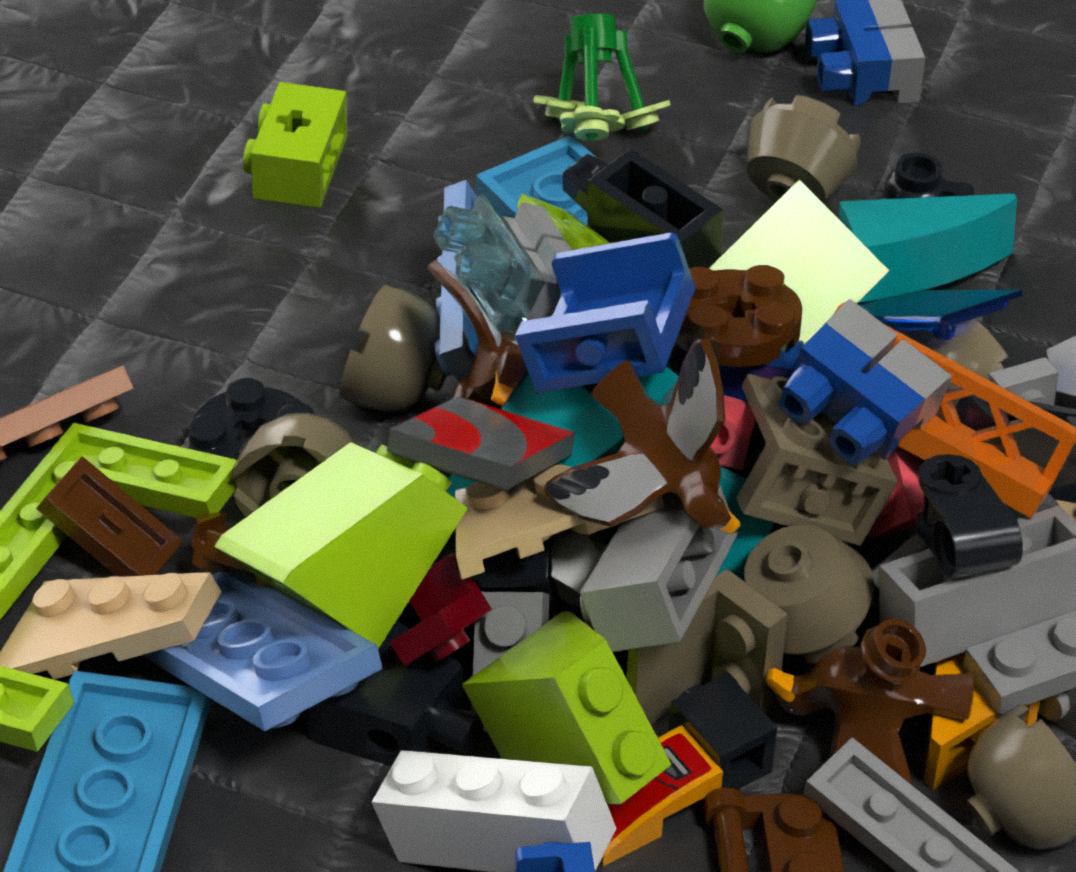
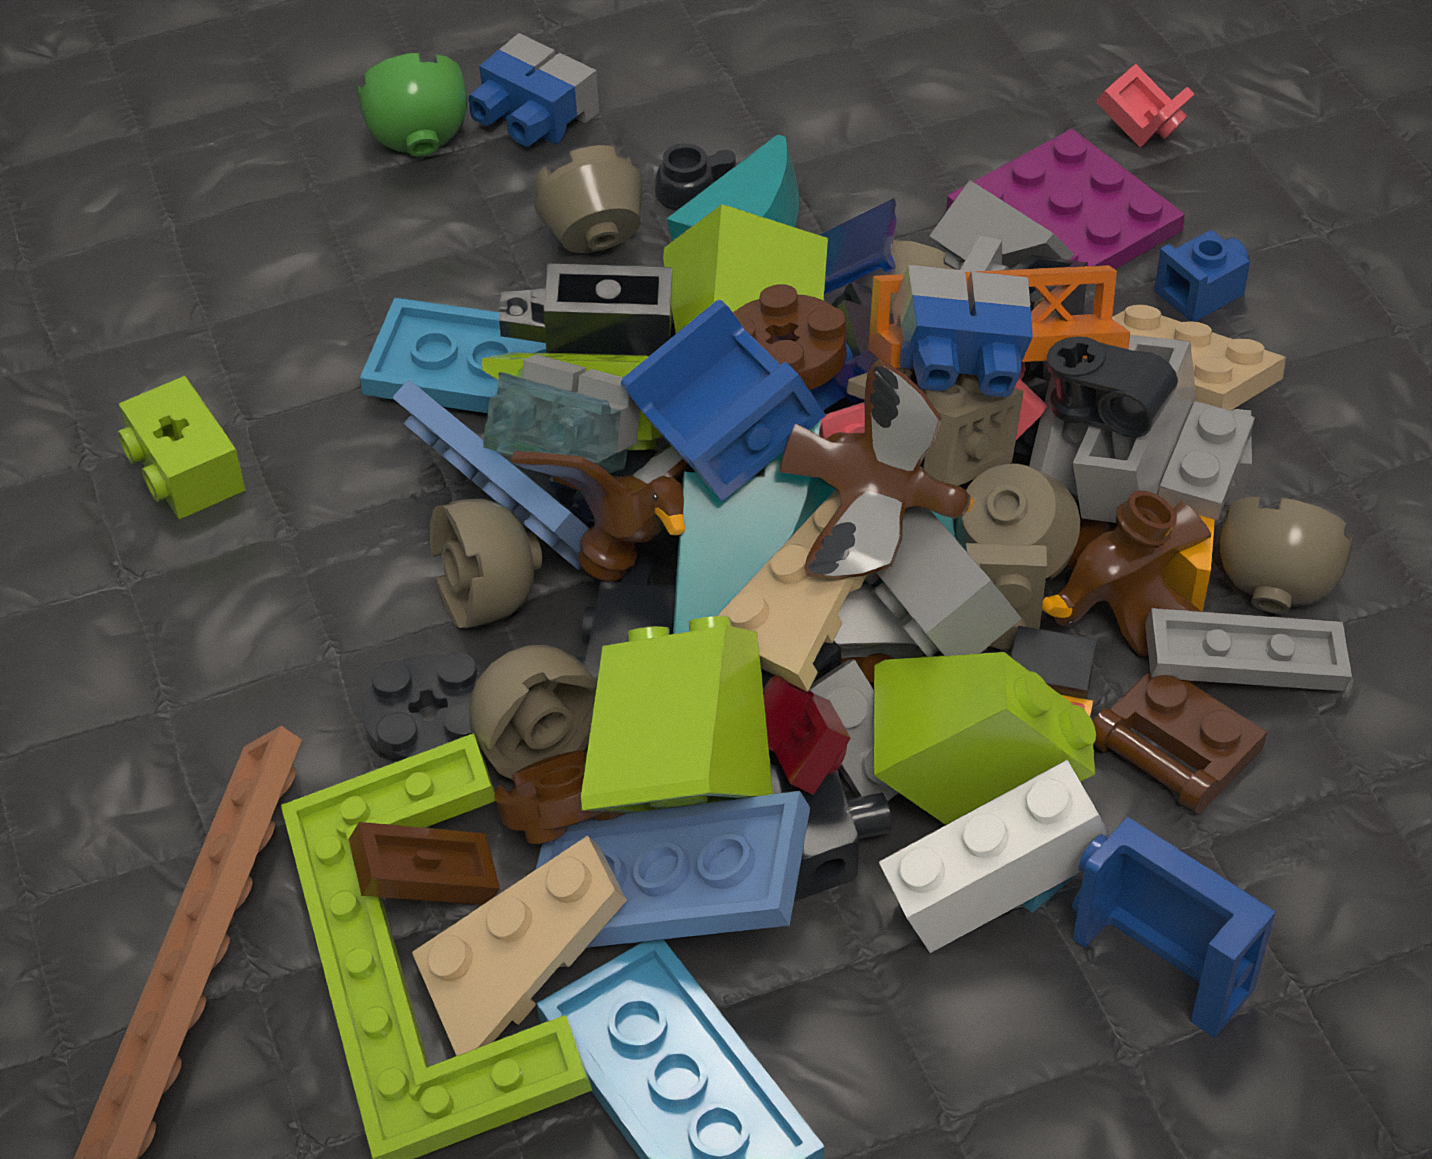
camera: 40 degrees left, 5 degrees up
dark grey tile [387,396,575,491] -> none
green plant [533,14,671,141] -> none

